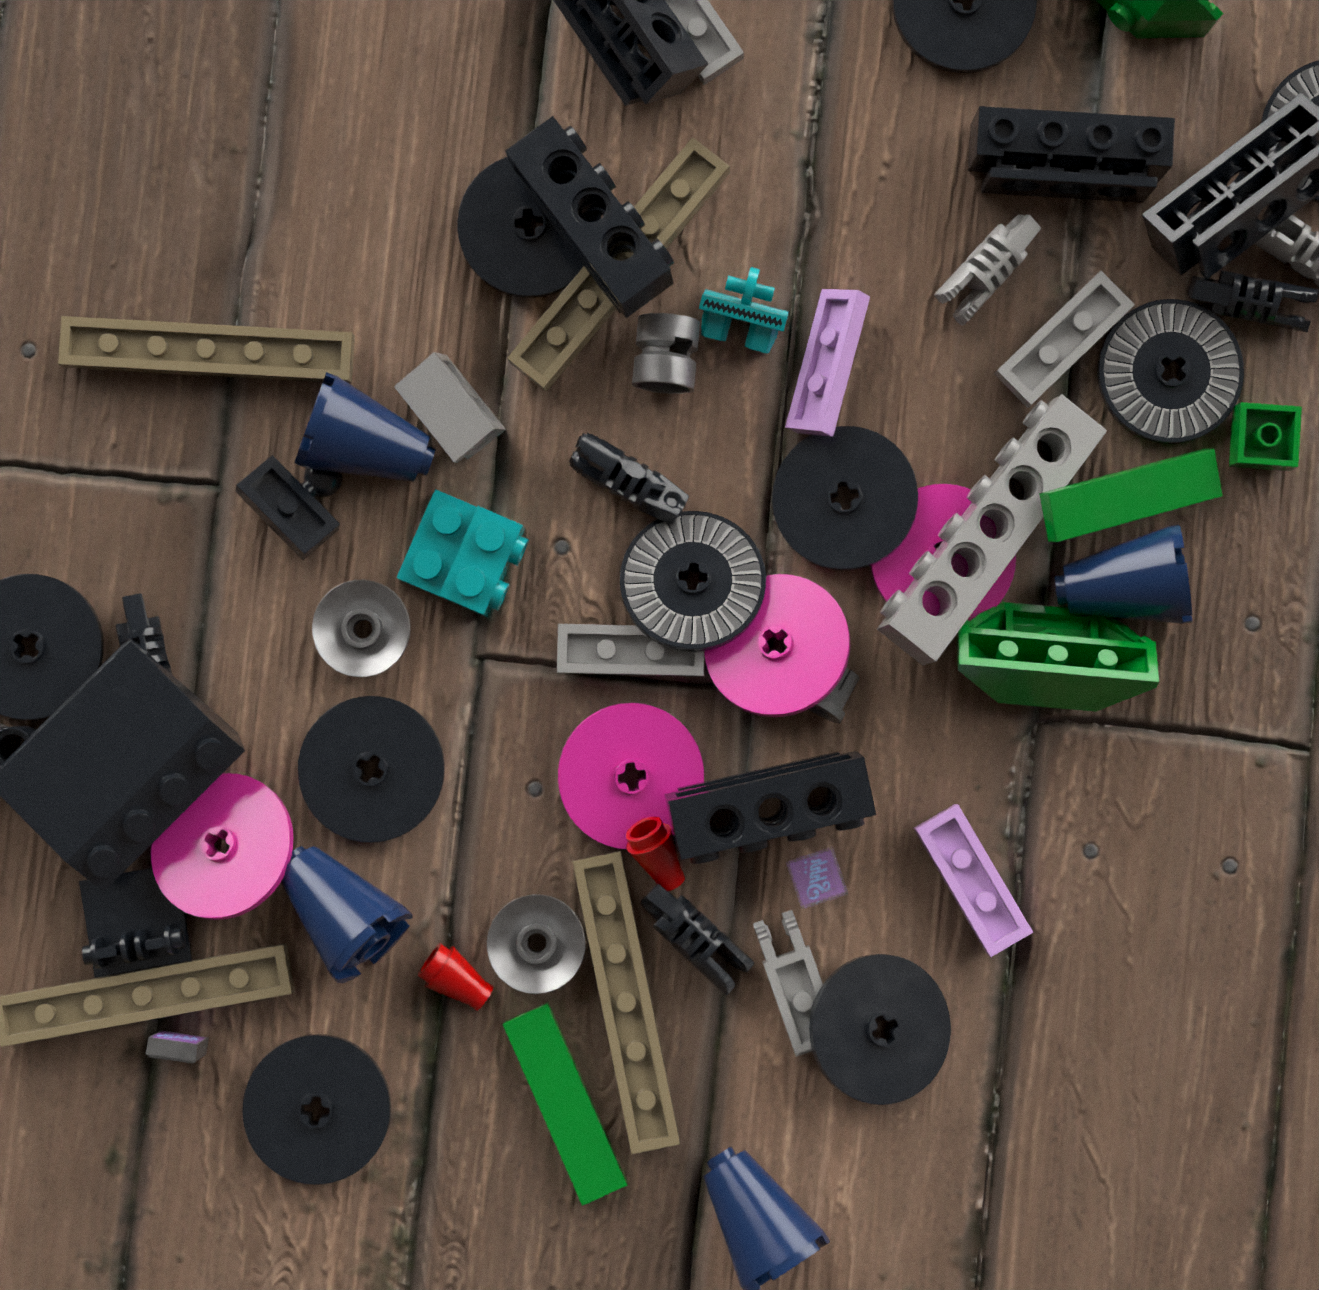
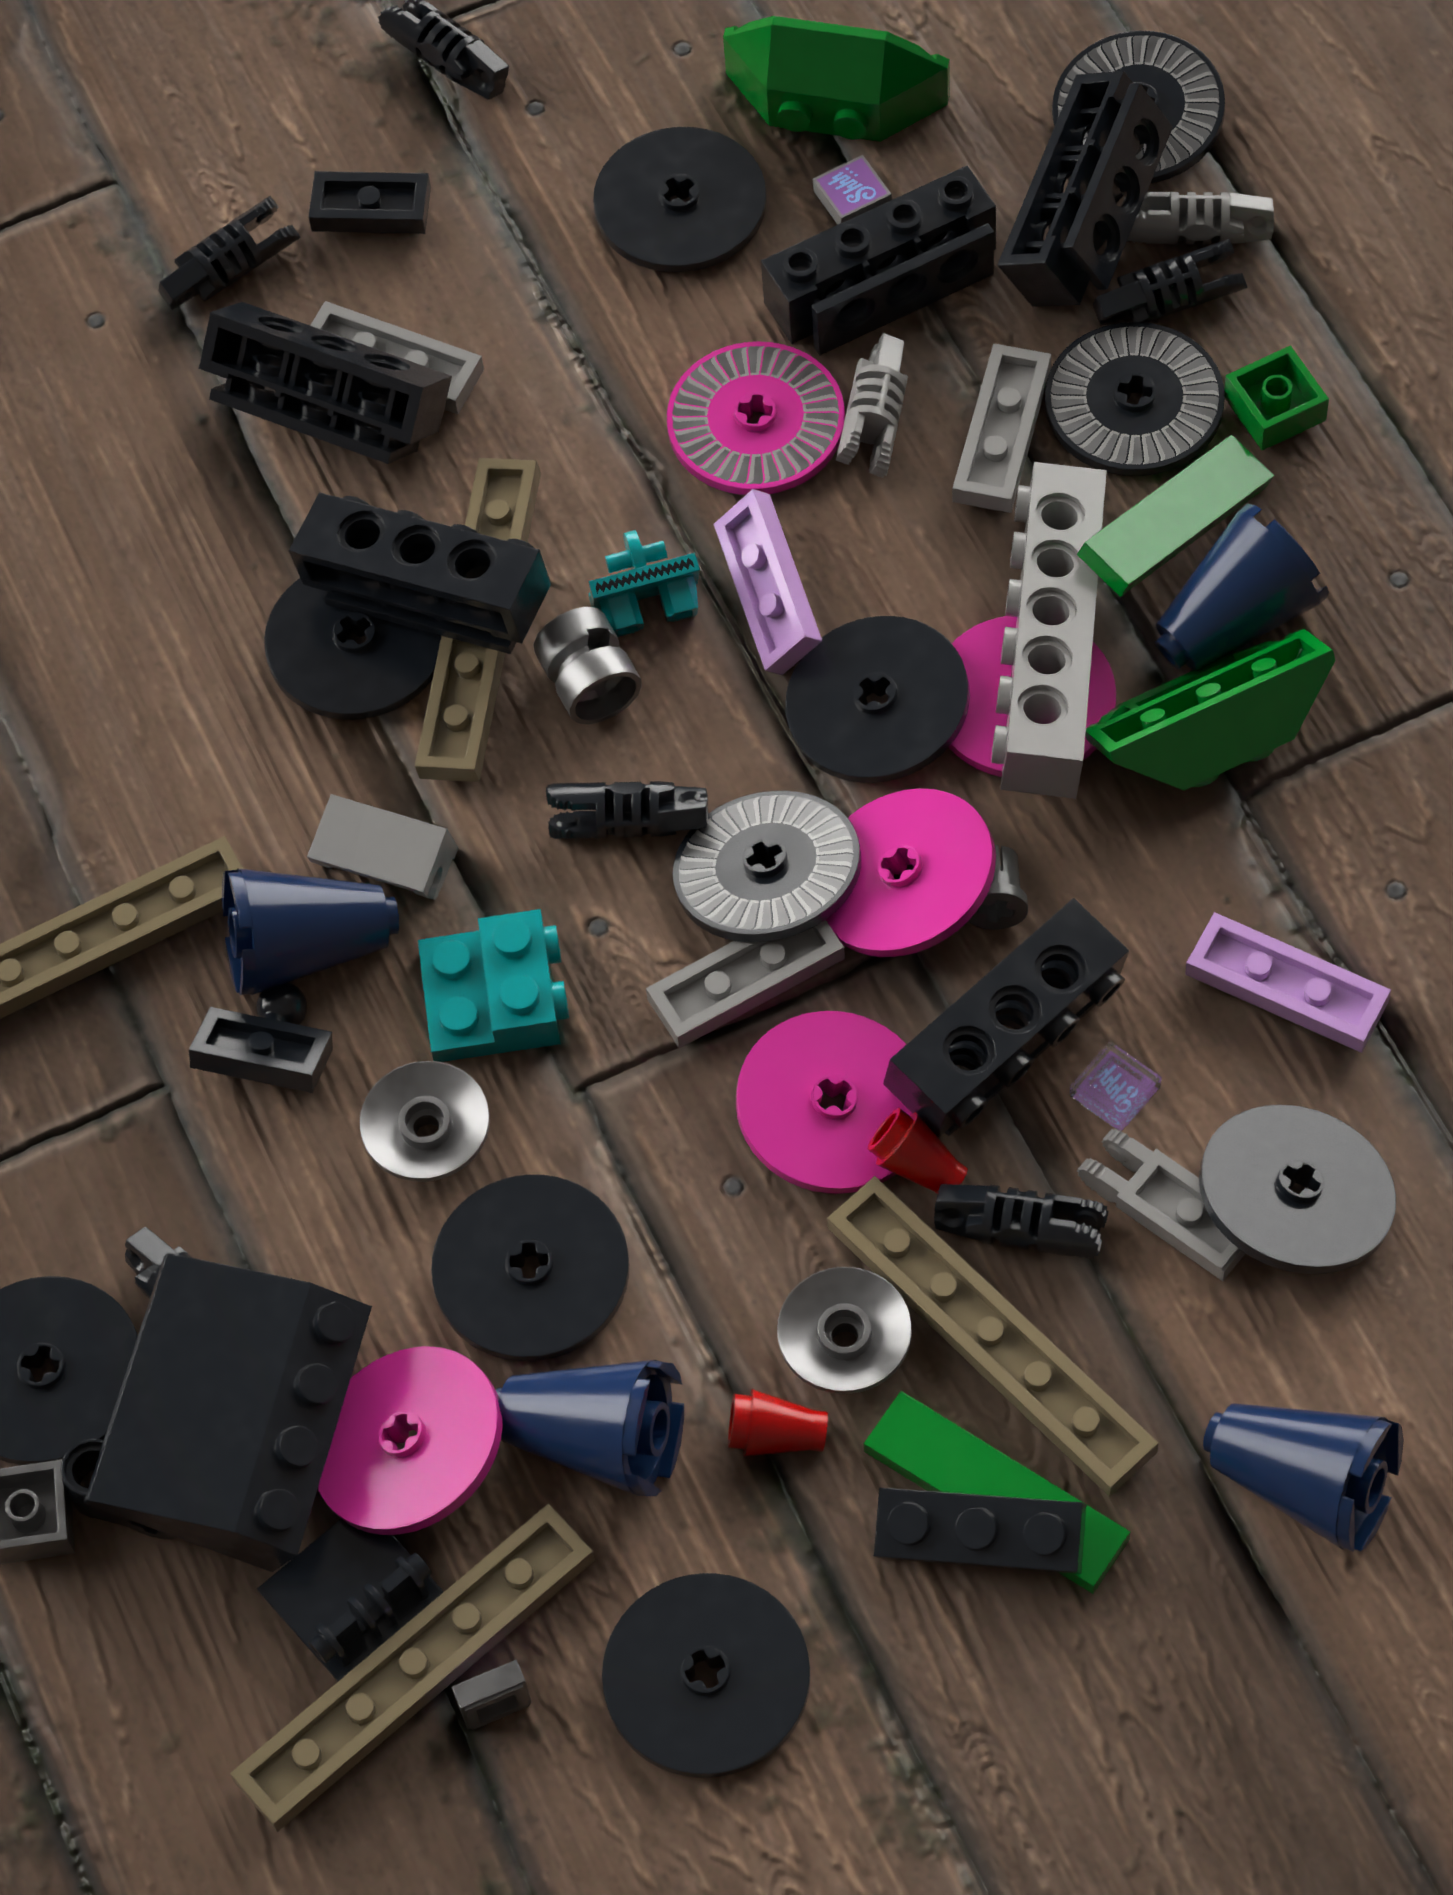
camera: 25 degrees left, 25 degrees down
none -> piece [667,341,845,495]
none -> tile [813,155,892,225]
none -> black plate [873,1487,1087,1574]

